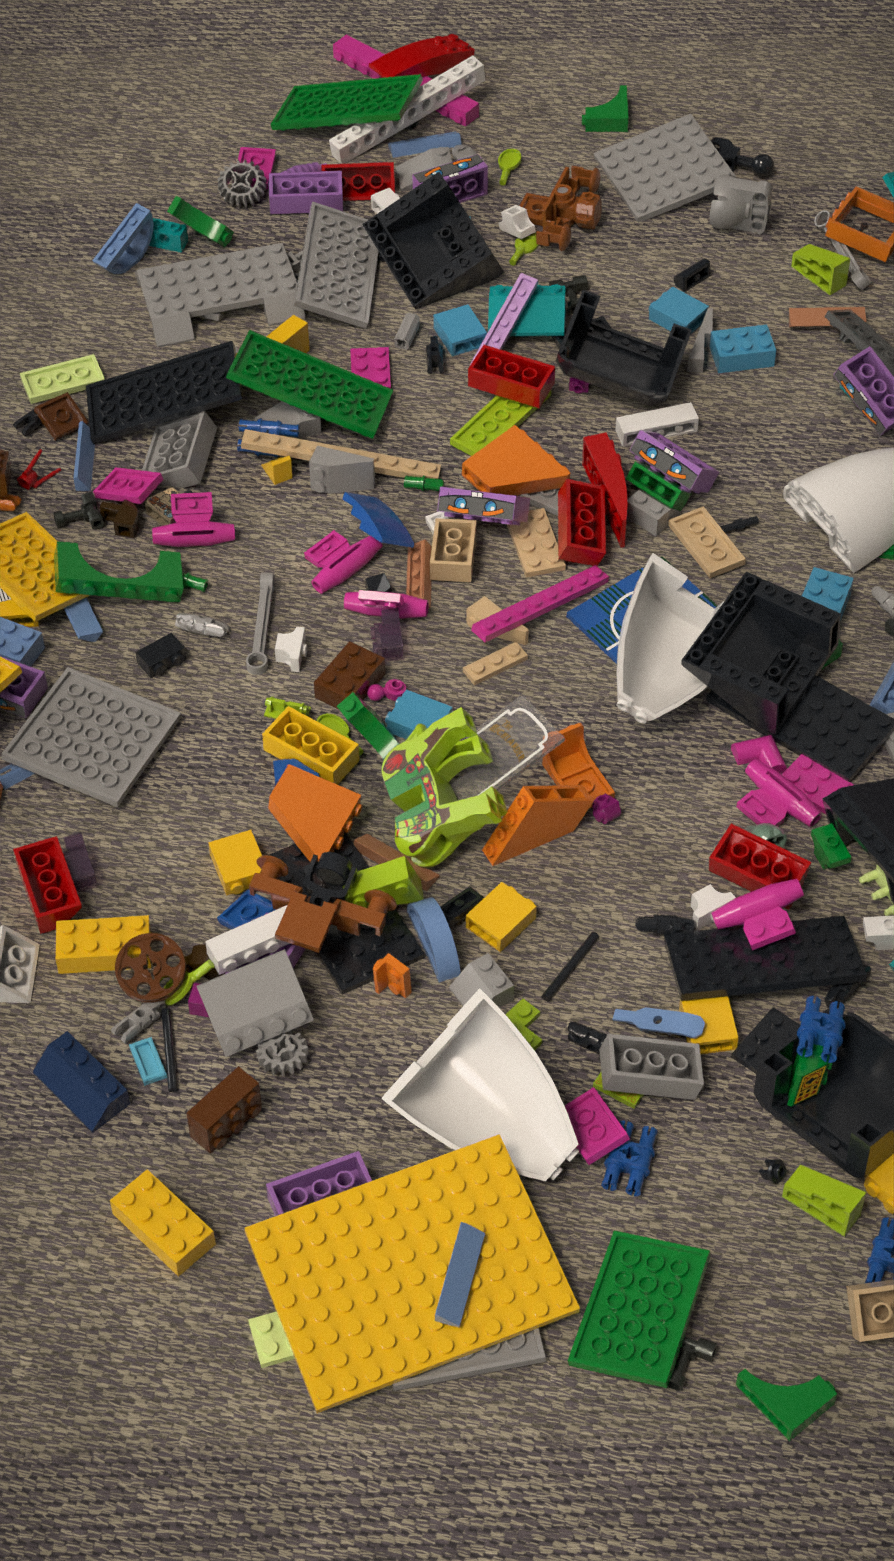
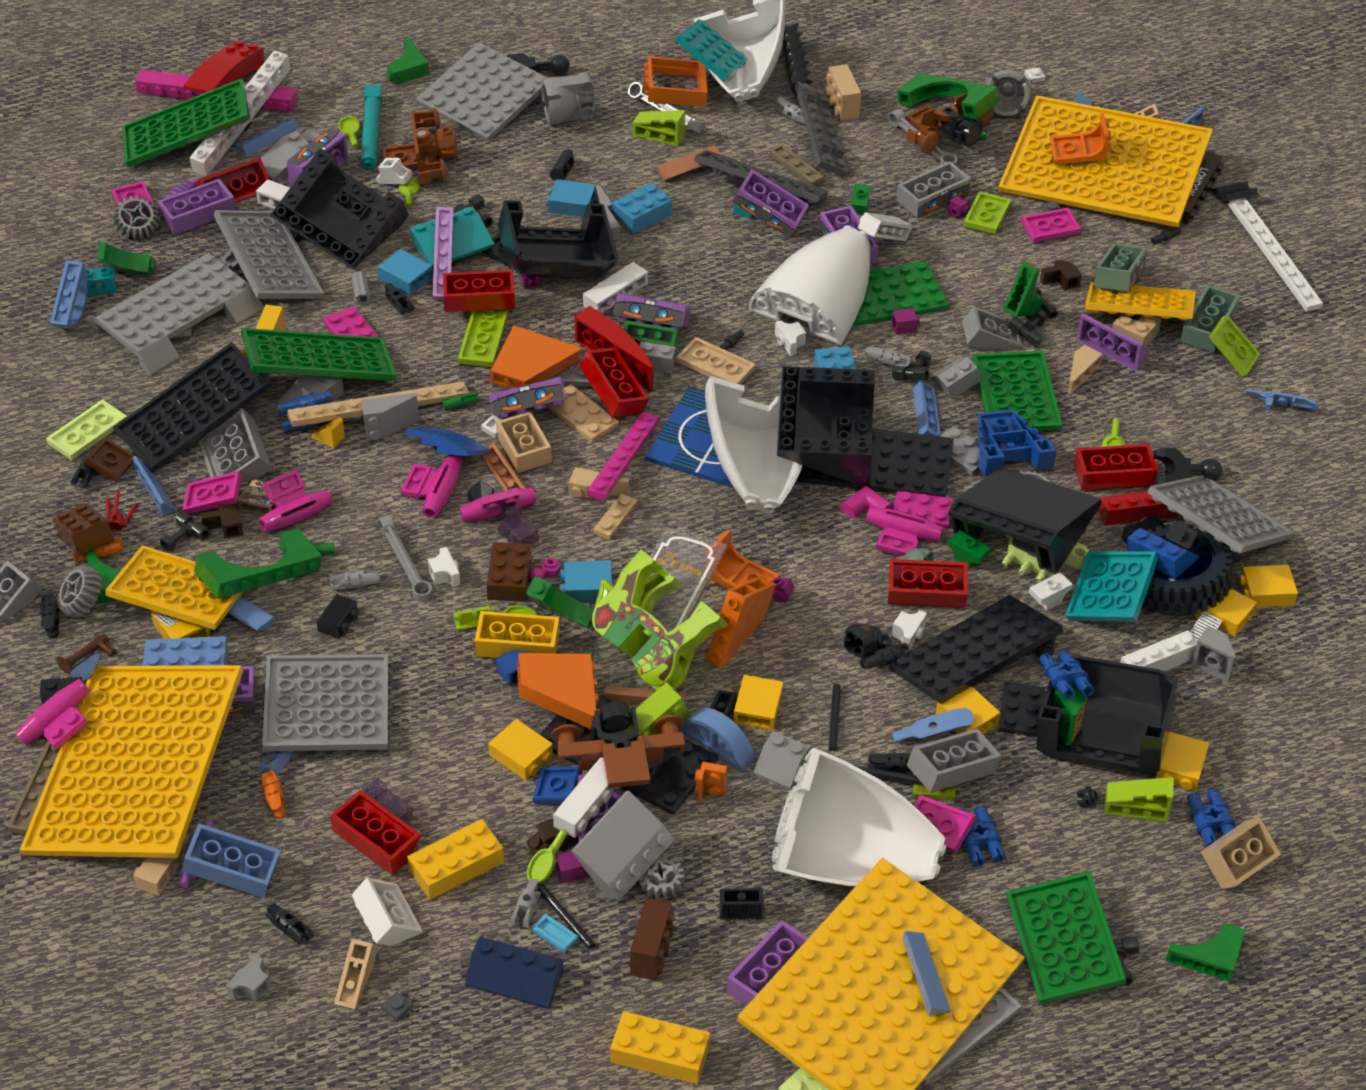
camera: 30 degrees left, 5 degrees down
reddish brown wedge [115,933,186,1003] -> none
dark pink plate [711,879,804,950] -> none
none -> teal brick [360,84,382,170]
none -> black brick [719,888,764,920]
none -> white brick [775,320,806,356]
none -> black piece [843,623,892,658]
none -> black bar [854,765,923,785]

